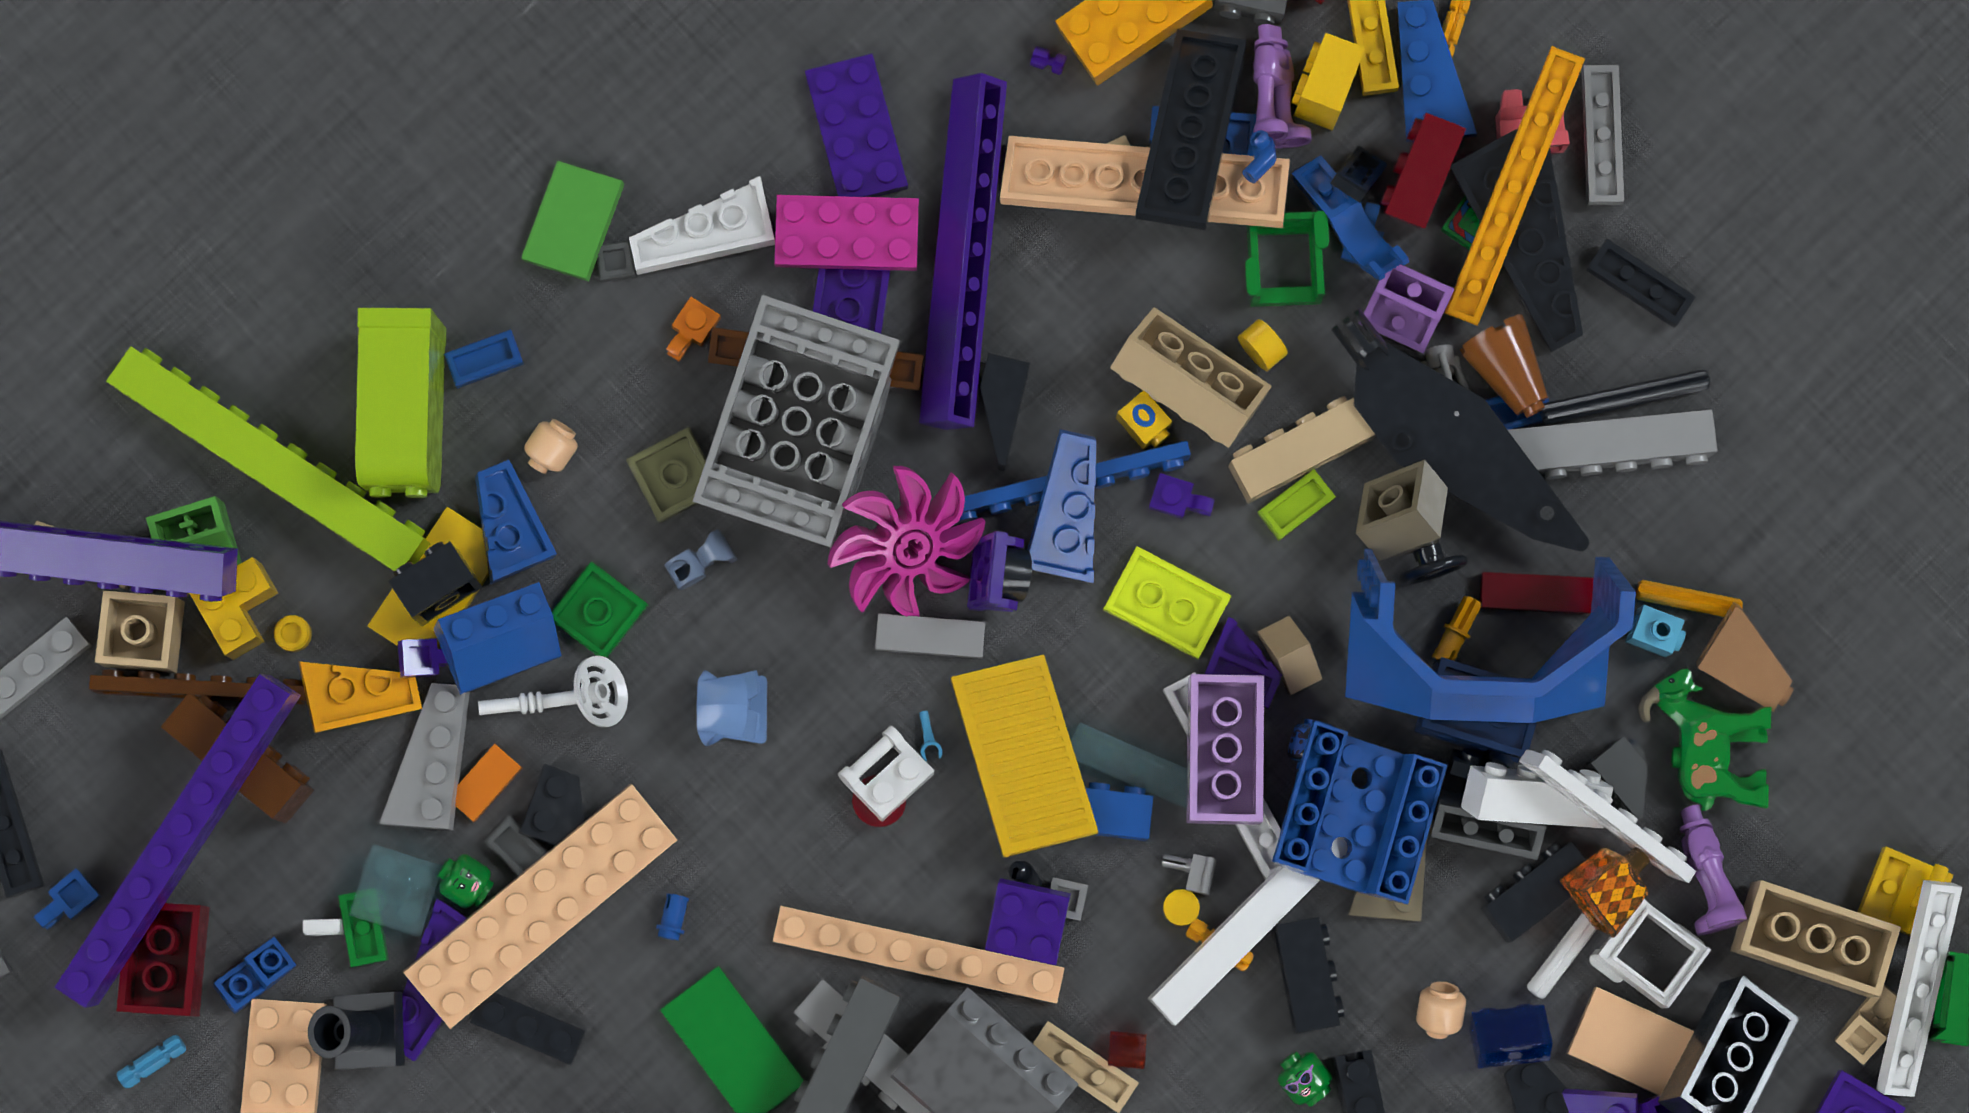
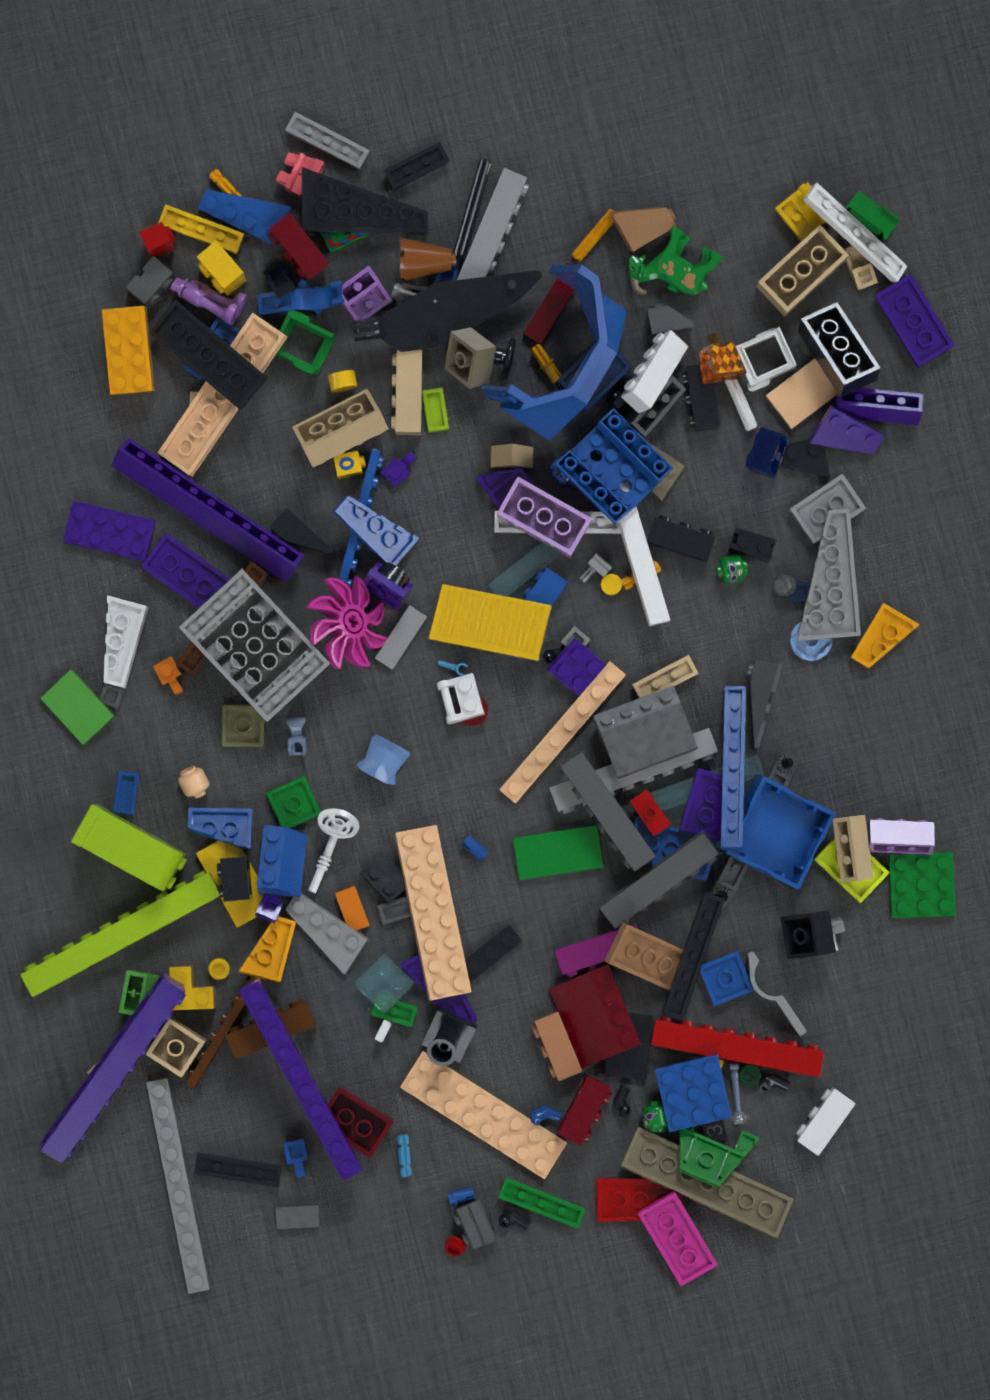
camera: 60 degrees left, 5 degrees up
blue slope [213,936,296,1015] -> none
green head [437,854,494,908] -> none
dark pink plate [774,195,919,271] -> none
dark purple piece [1030,46,1067,75] -> none
neon yellow tile [1103,546,1232,660] -> none
clear red tile [1108,1031,1147,1069] -> none
blue arm [1242,130,1277,184] -> none
light nougat head [1416,982,1466,1039] -> none
light orange tile [1444,46,1585,326] -> none
white plate [1519,749,1696,883] -> none
medium azure brick [1625,605,1686,657] -> none
medium lavender piece [1680,805,1747,936] -> none

